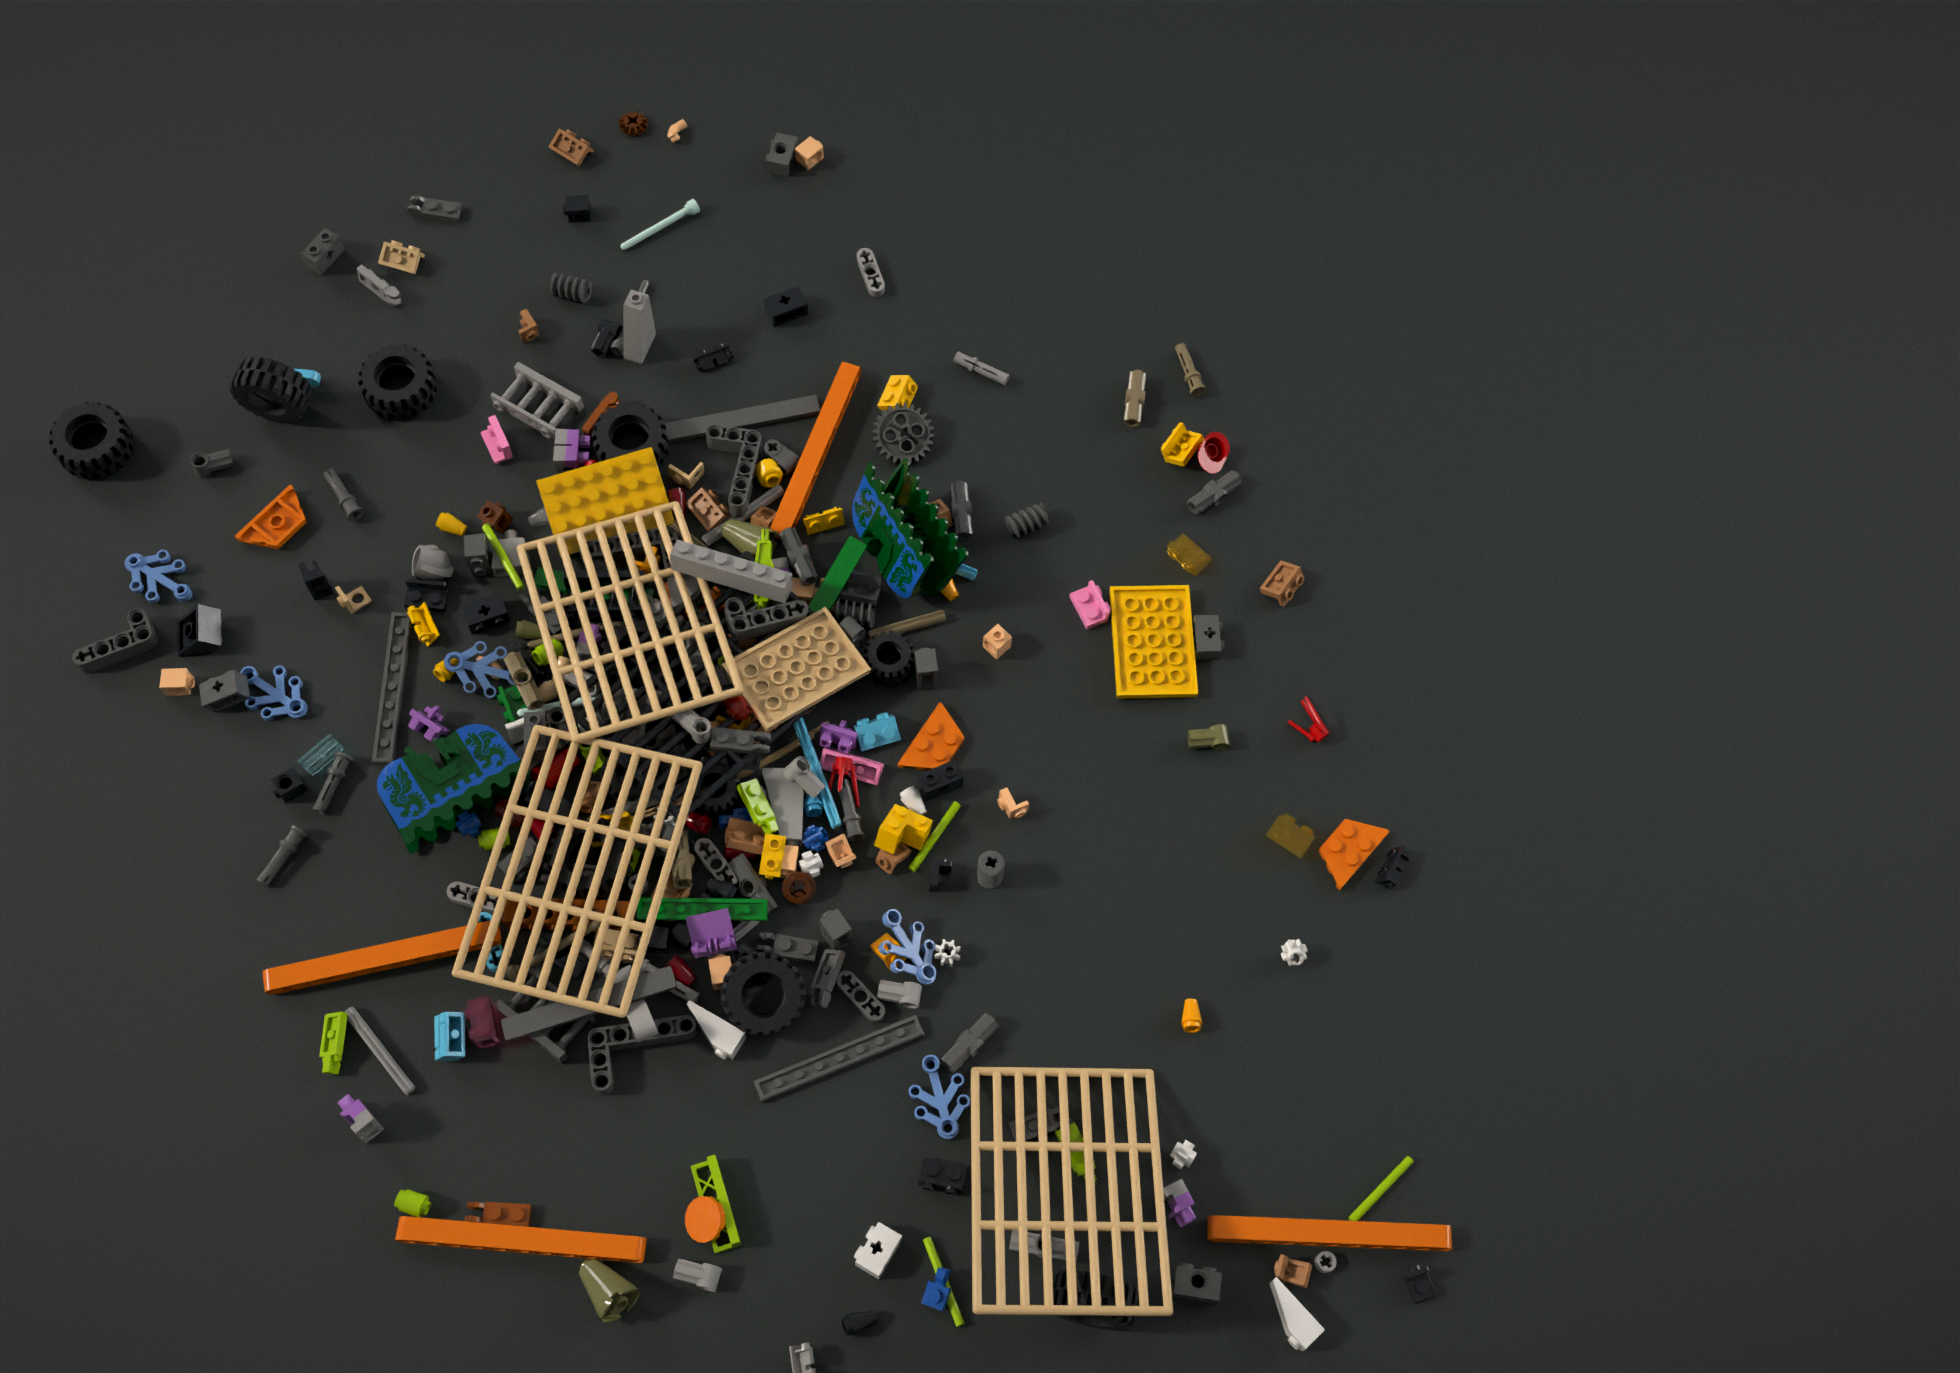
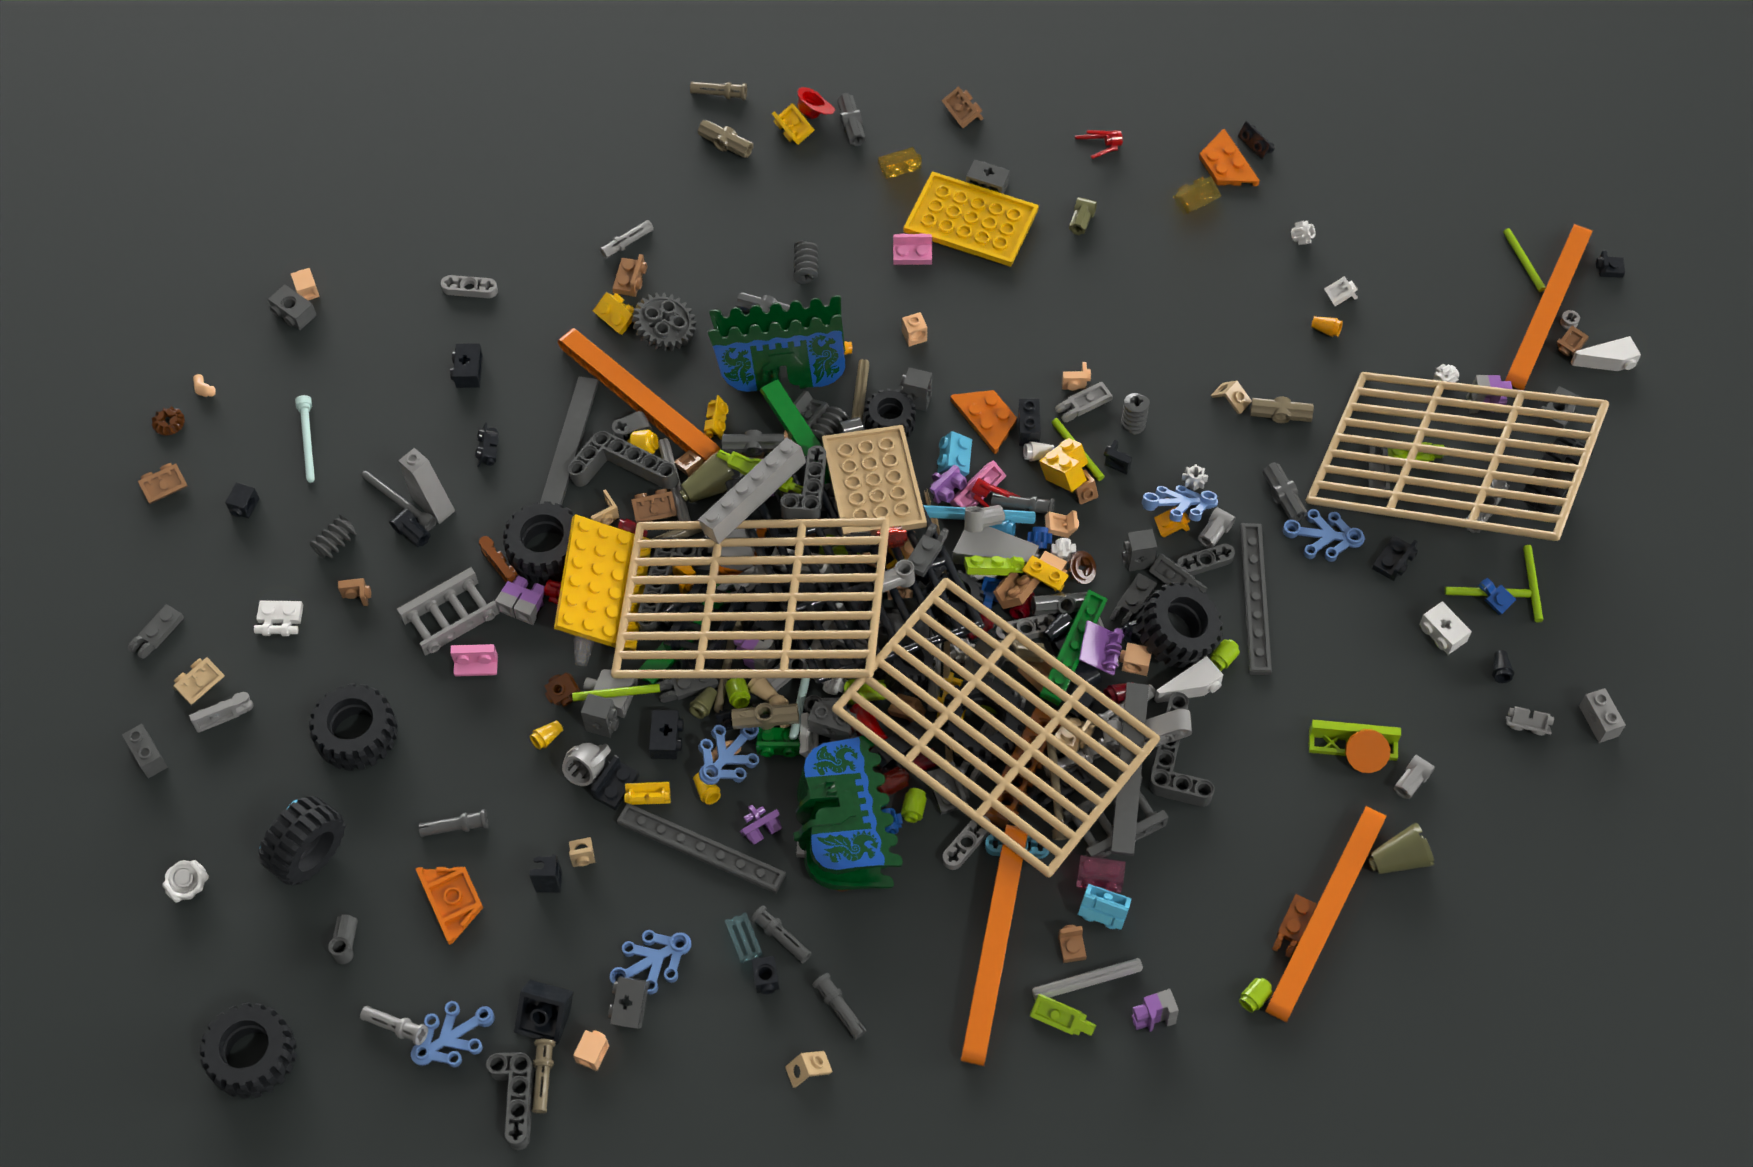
camera: 60 degrees left, 5 degrees down
none -> white hair [162,860,209,903]
none -> white plate [254,601,304,636]
none -> light grey pin [360,1006,428,1045]
none -> dark tan pin [532,1039,556,1113]
none -> medium nougat bracket [612,254,647,297]
none -> tan bracket [785,1051,832,1088]
none -> light grey hinge [1055,382,1113,423]
none -> medium nougat bracket [1058,925,1087,963]
none -> lime brick [1210,639,1240,671]
none -> tan bracket [1211,381,1252,414]
none -> dark tan piece [1250,397,1314,423]
none -> white bracket [1324,276,1358,306]
none -> lime bar [1523,545,1543,622]

